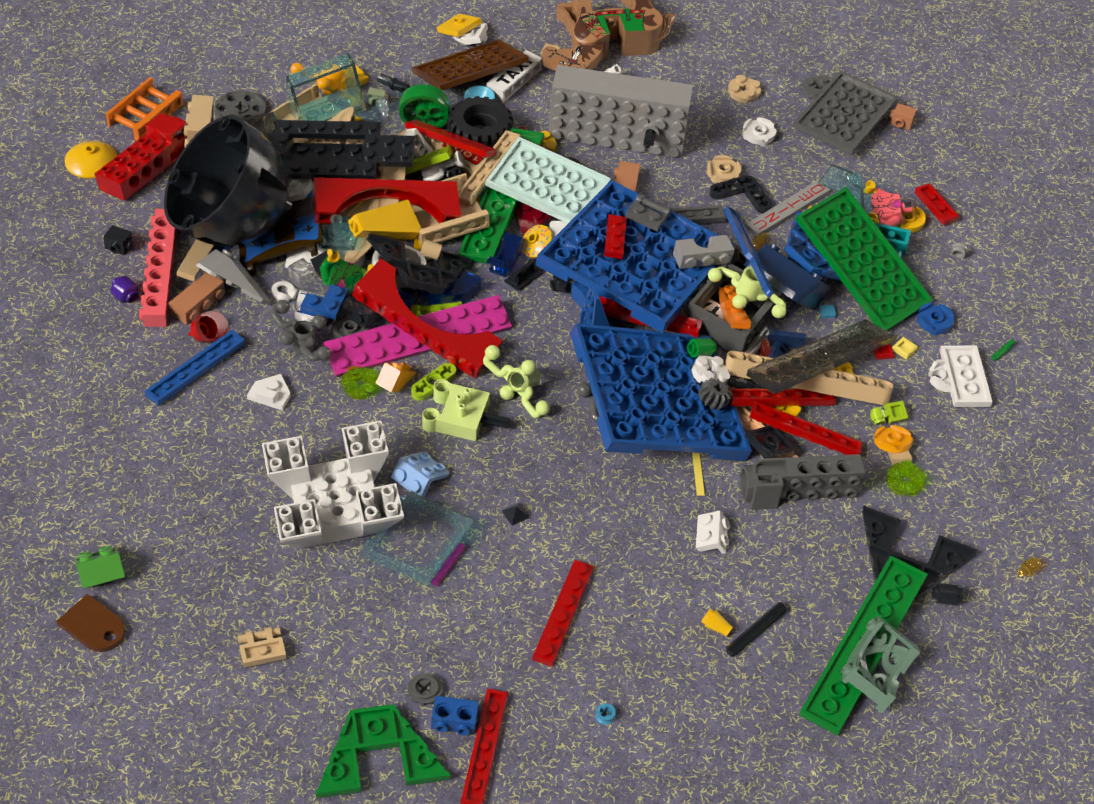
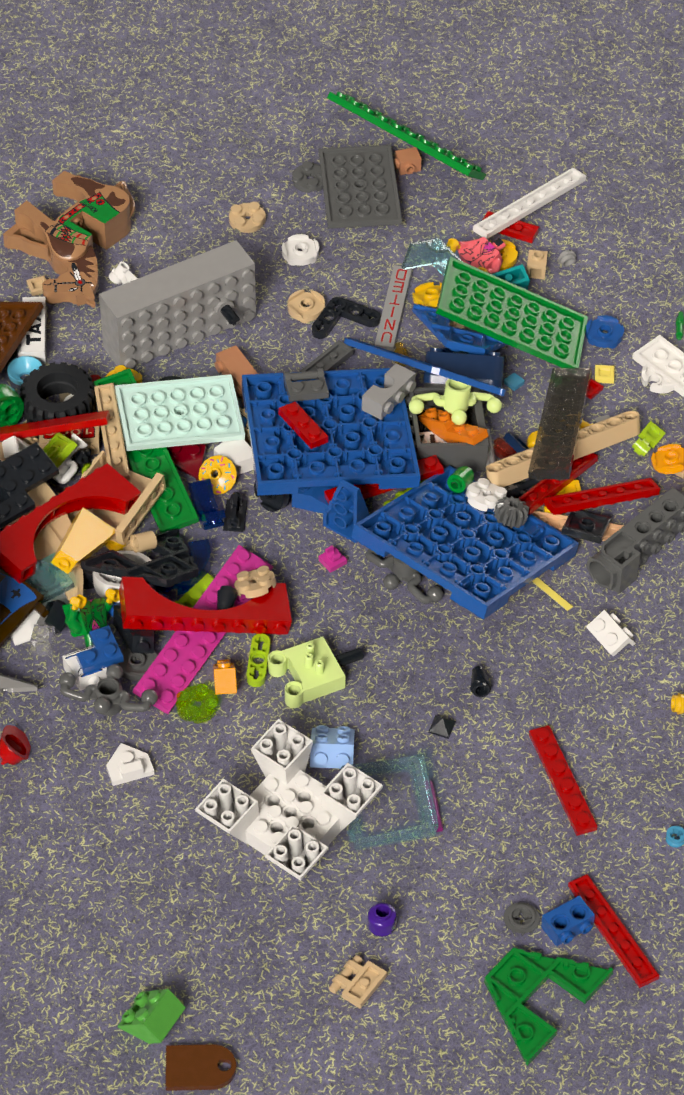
camera: 35 degrees left, 0 degrees up
blue plate [145,330,245,406] -> none
white piece [272,281,299,302] -> none
yellowish green wheel [483,345,551,418] -> none
dark blue tile [766,329,806,350] -> none
none -> black cone [217,586,237,610]
none -> tan plate [234,566,277,598]
none -> dark pink tile [318,545,347,573]
none -> green plate [327,91,486,180]
none -> dark purple head [368,903,397,937]
none -> black cone [470,666,491,697]
none -> white tile [473,168,586,239]
none -> tan brick [527,250,548,279]

